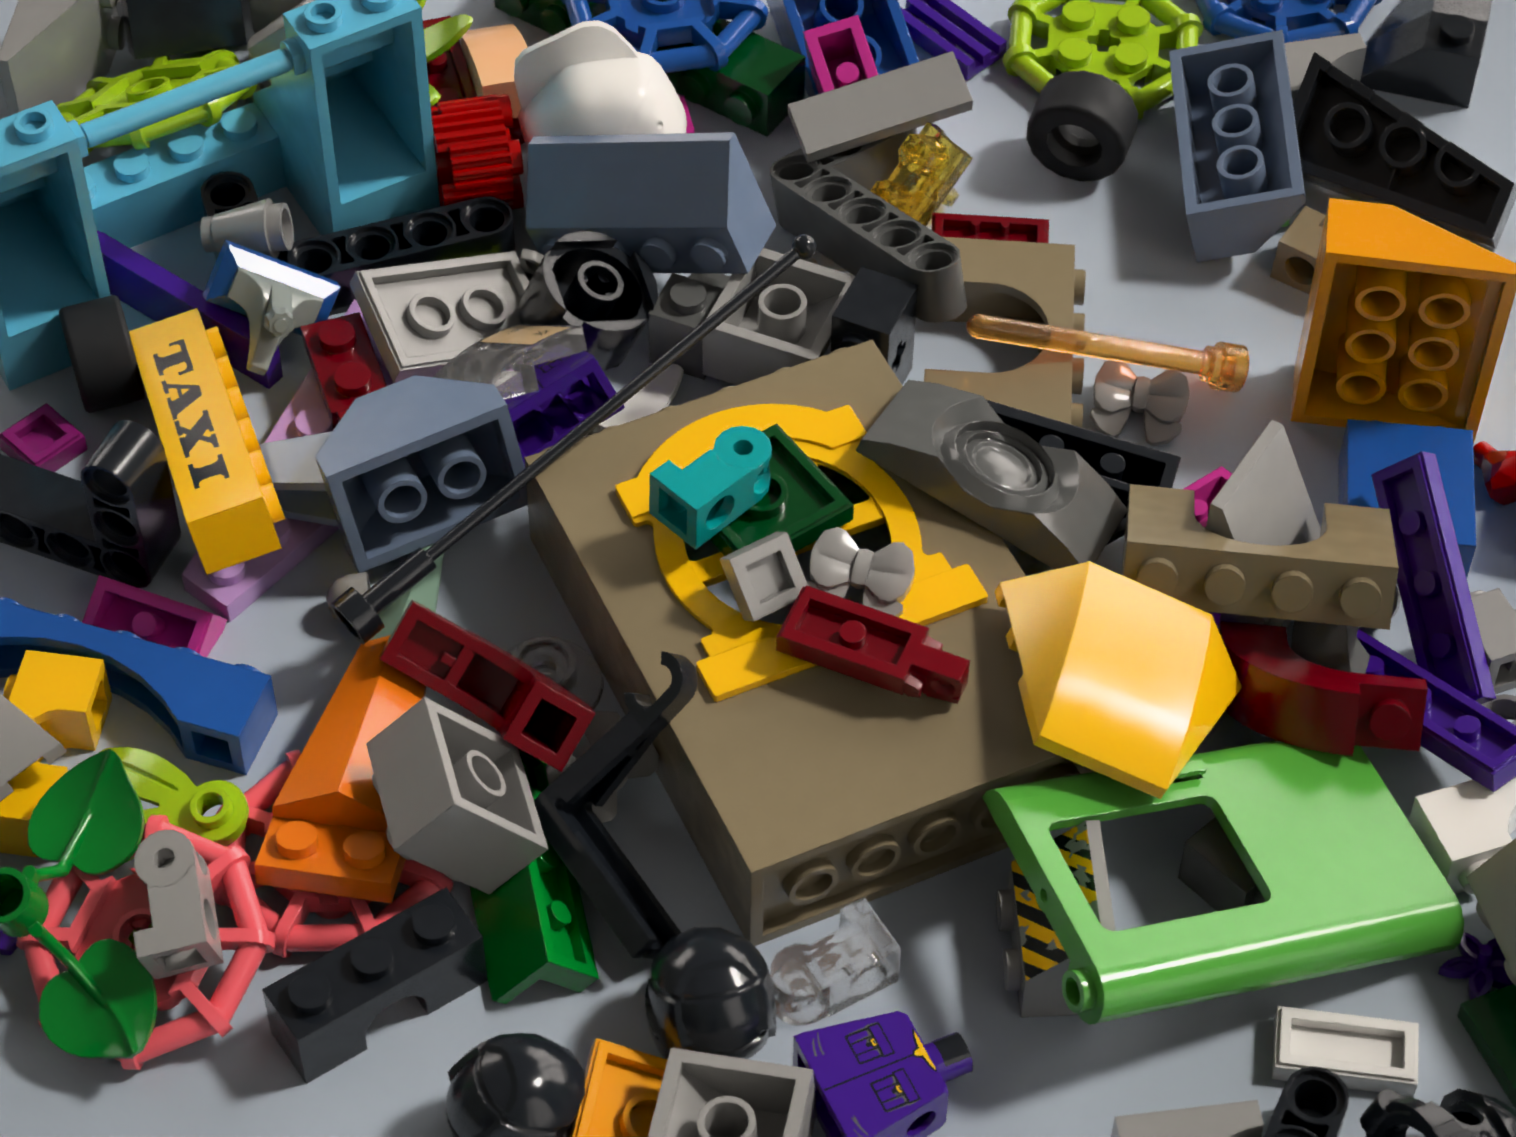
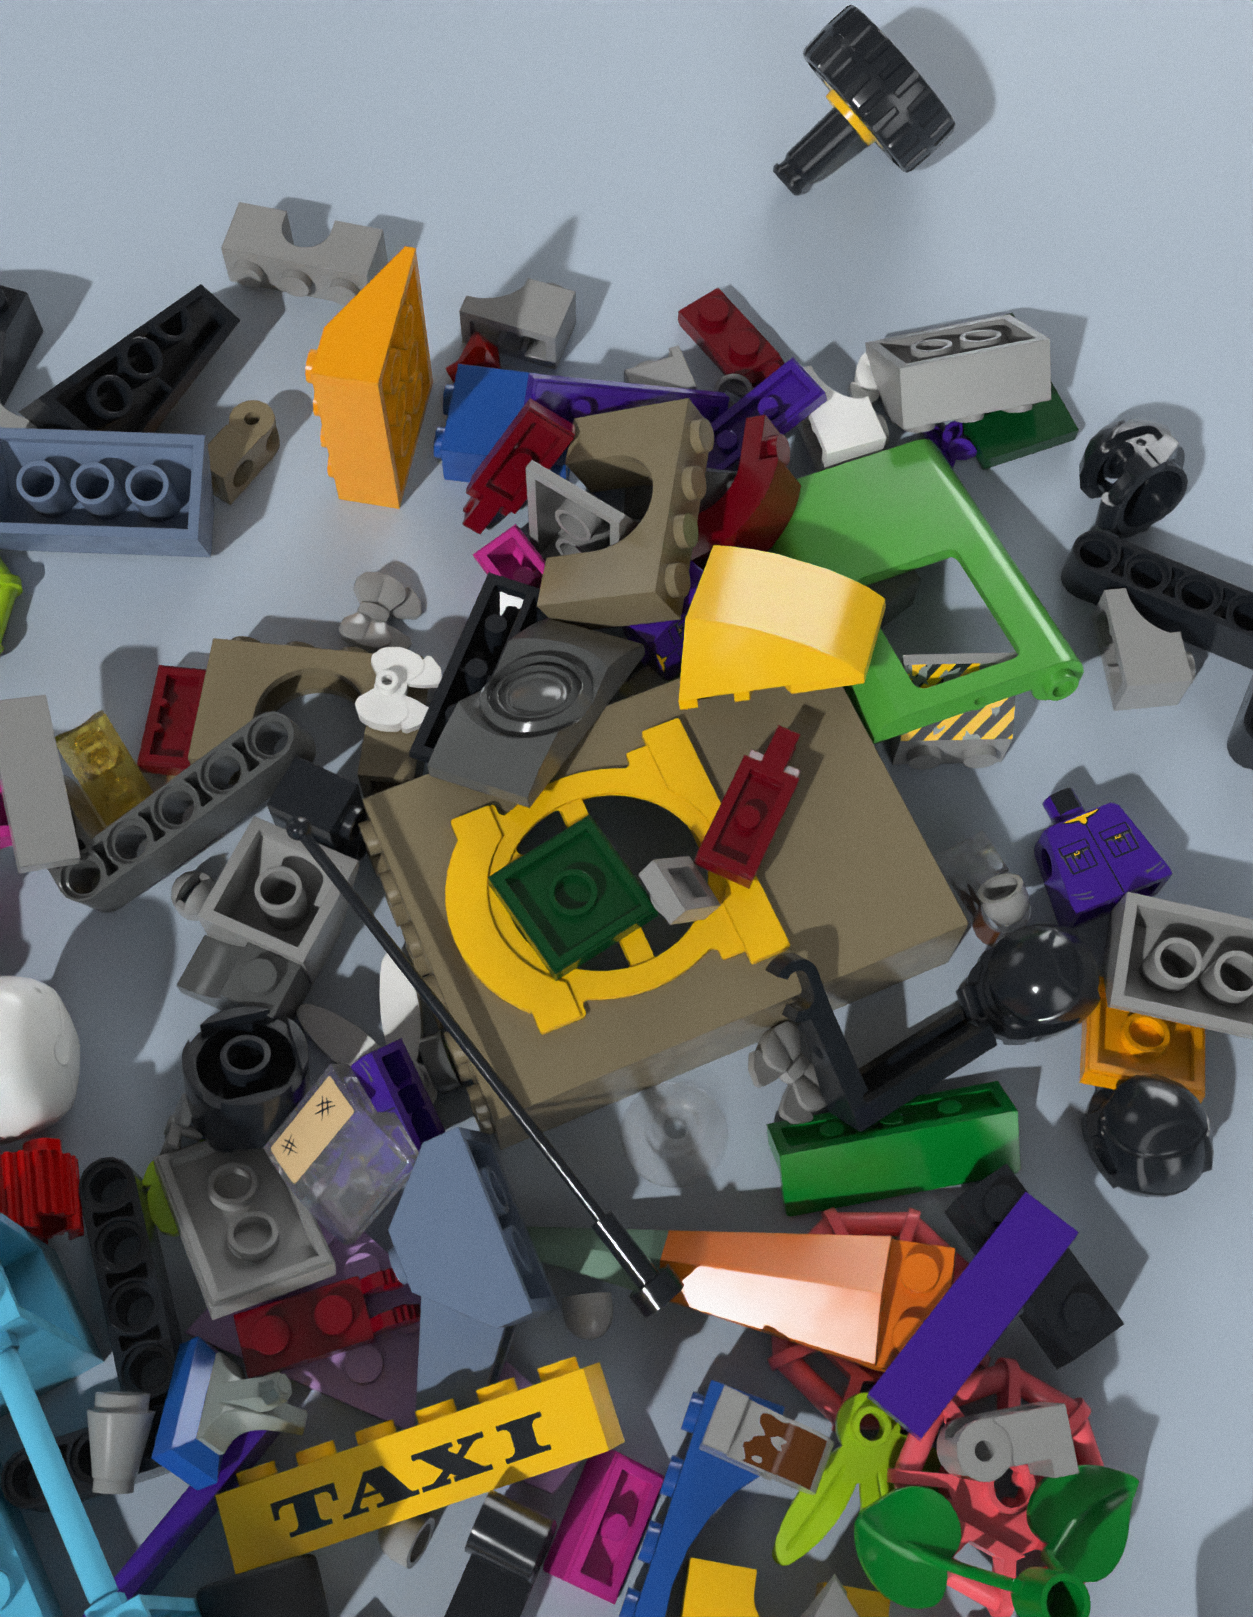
camera: 90 degrees left, 15 degrees up
light grey brick [366,697,548,894] -> none
dark red arch [379,599,596,772] -> none
sand blue slope [526,132,776,274] -> none
teal leg [649,426,772,550] -> none
light grey piece [807,527,915,617] -> none
clear orange piece [966,314,1249,393] -> none
black tyre [1026,71,1138,181] -> none
white tile [1272,1006,1419,1097] -> none
none -> white piece [355,647,442,734]
none -> dark red hinge [462,398,575,535]
none -> leg [699,1385,834,1495]
none -> dark purple tile [867,1192,1079,1441]
none -> light grey hinge [977,873,1029,925]

